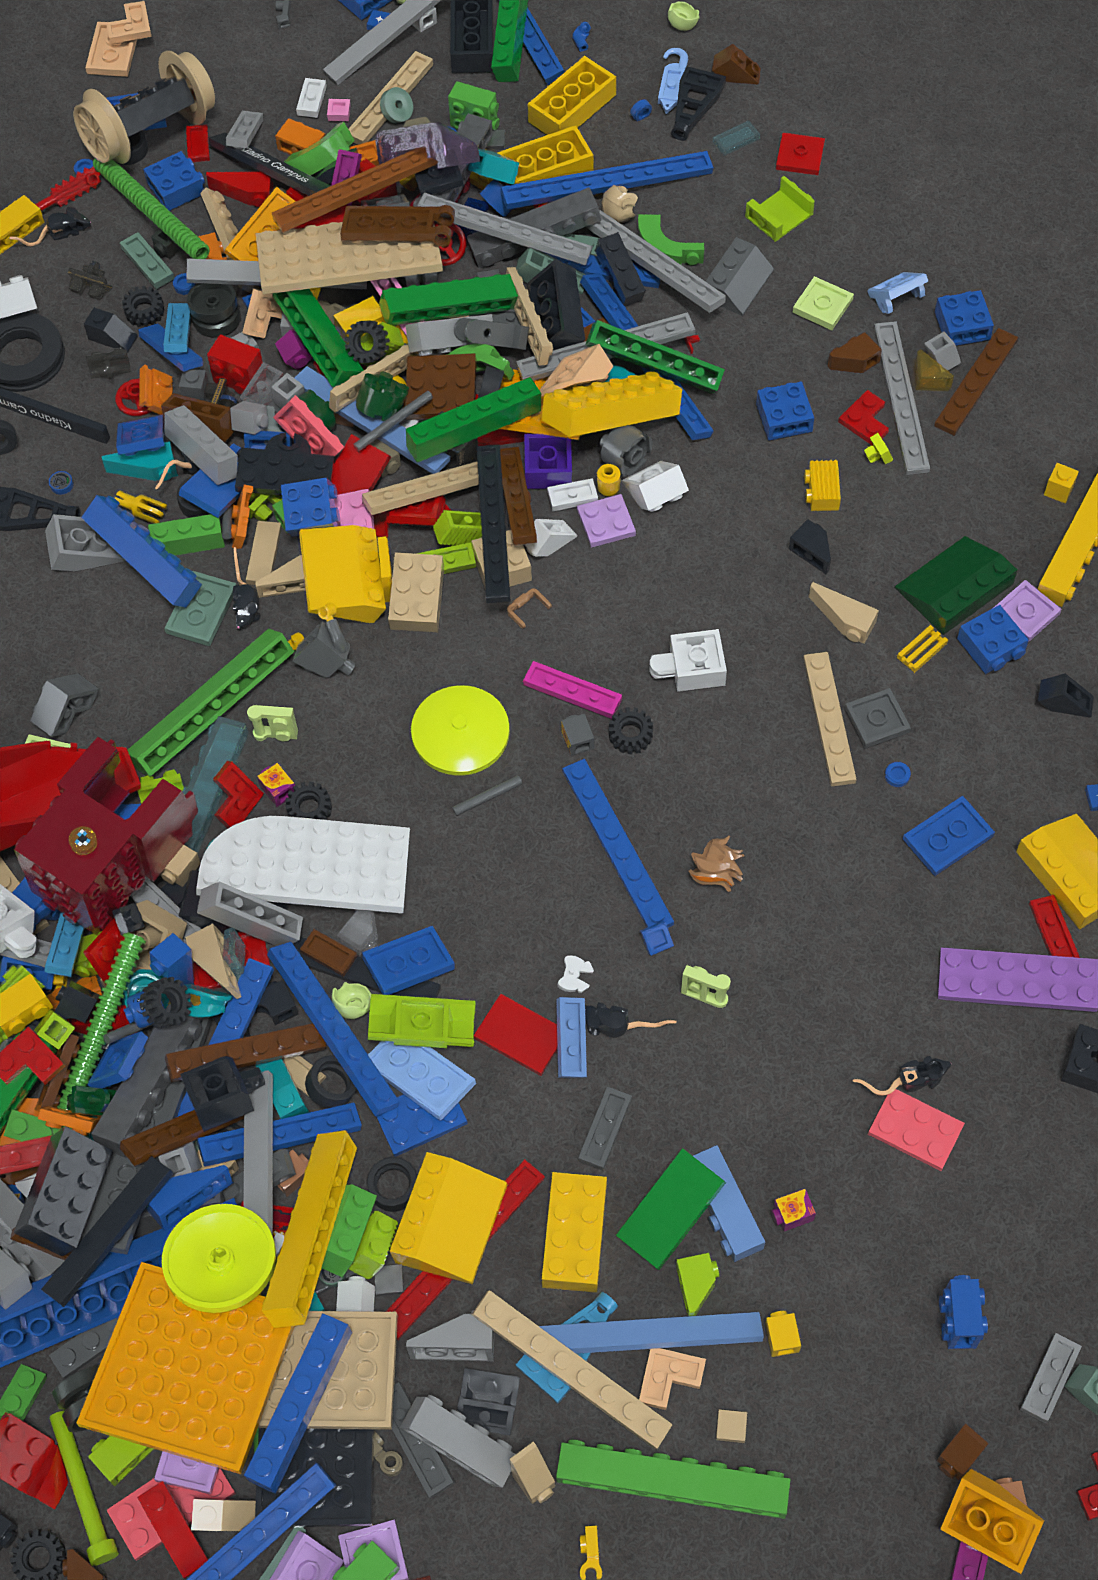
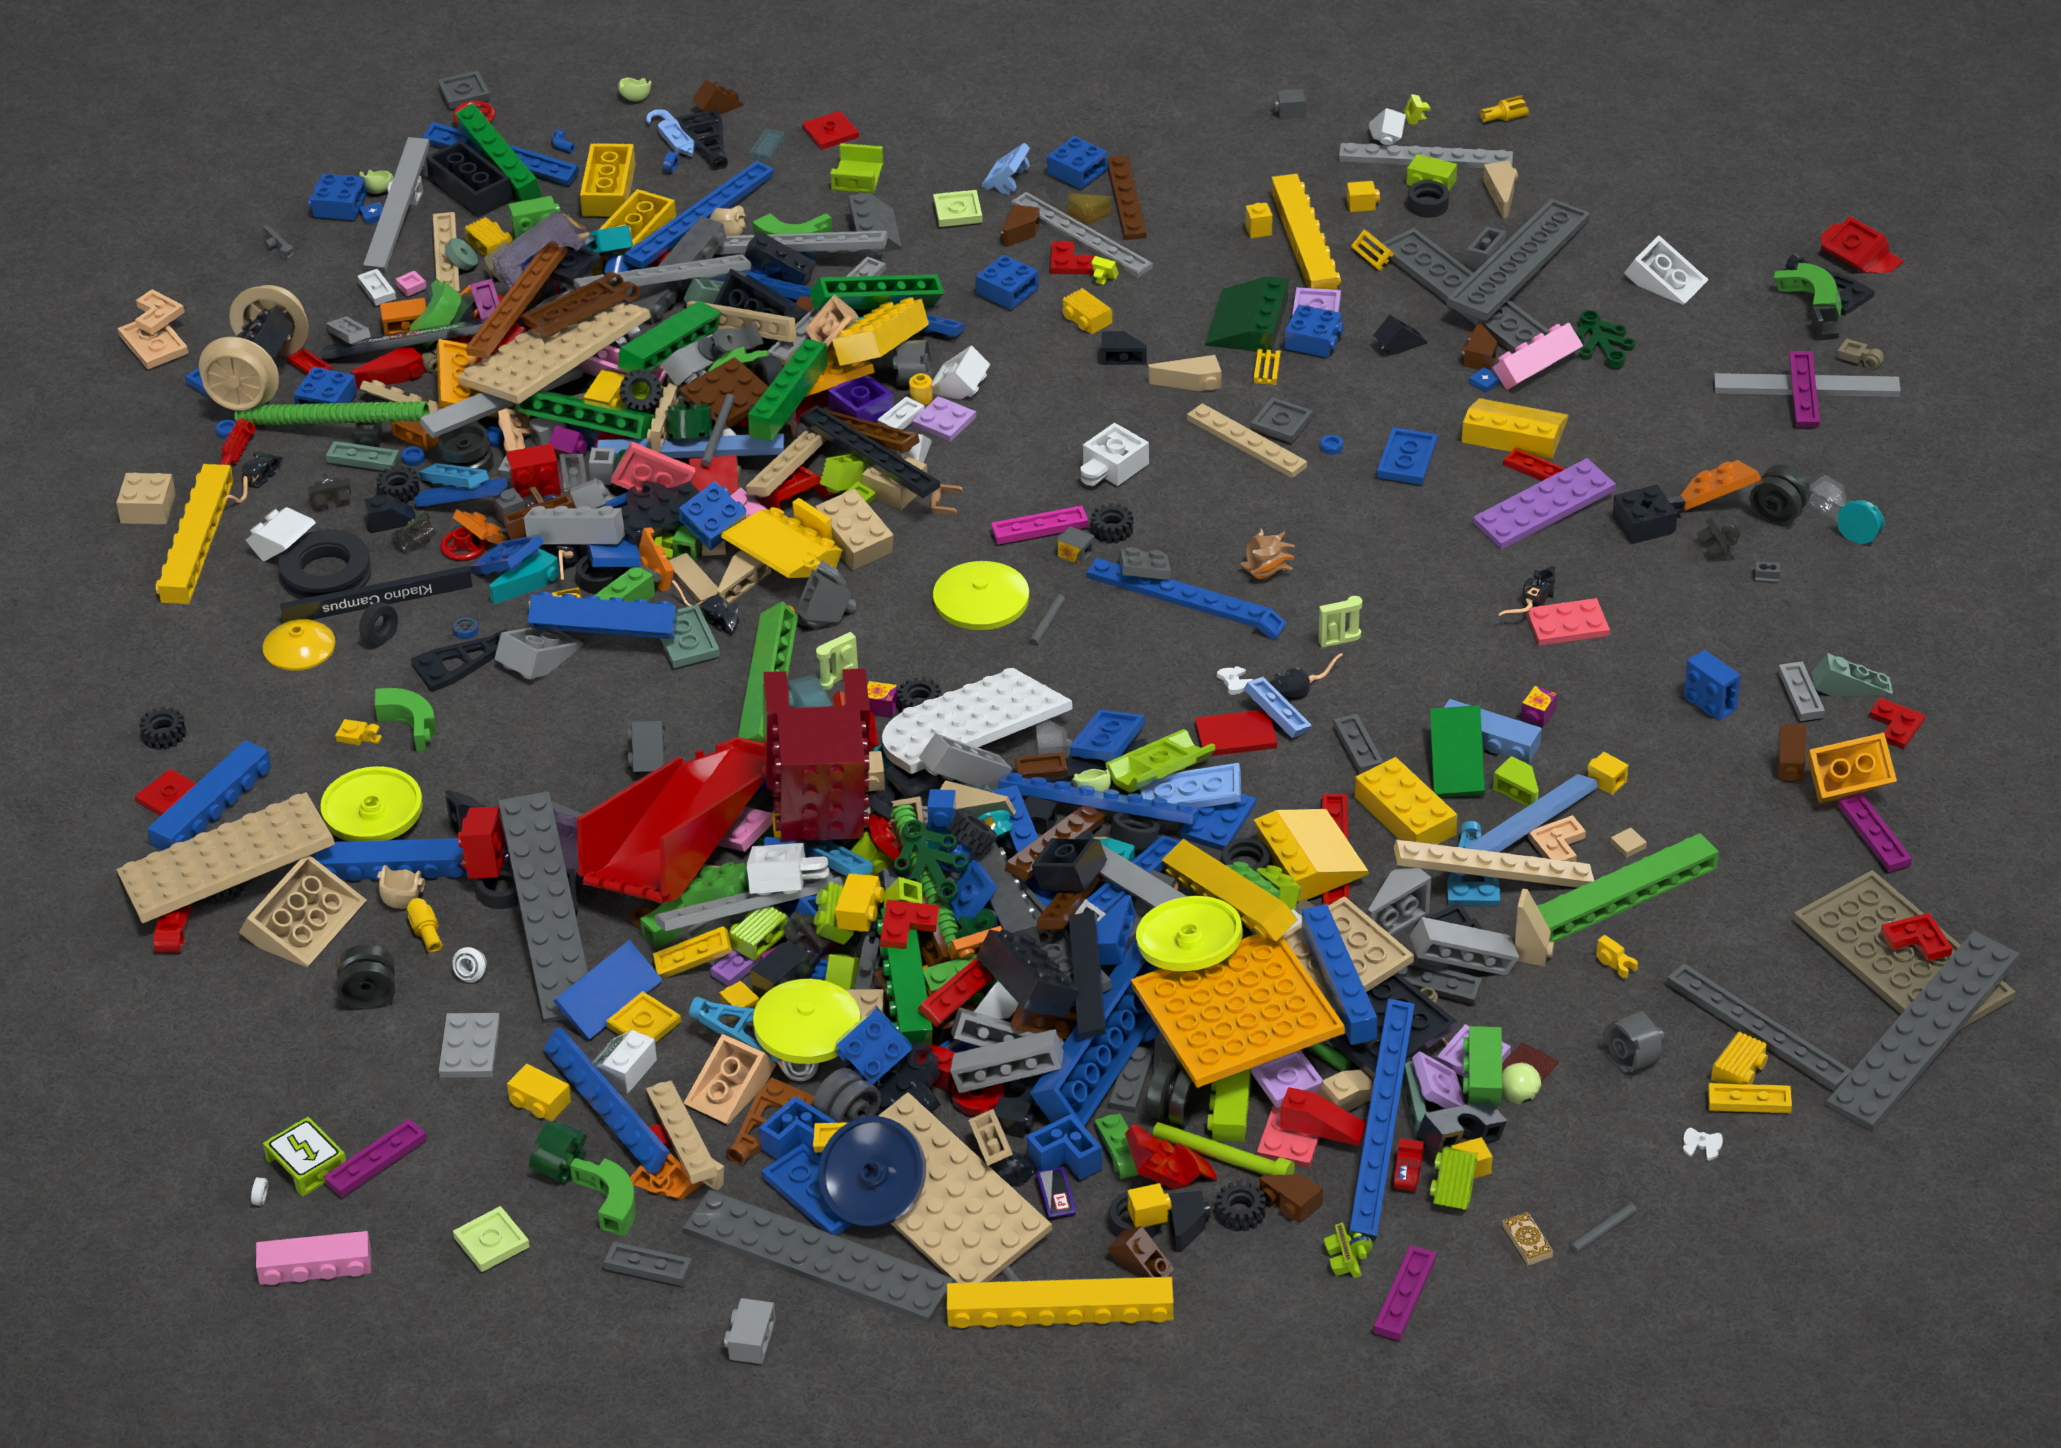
camera: 40 degrees left, 20 degrees down
clear yellow tile [69,826,97,855] -> none
light grey brick [925,332,961,374] -> none
none -> yellow brick [465,217,513,257]
none -> dark green plant [894,820,969,903]
none -> dark grey plate [1119,547,1171,580]

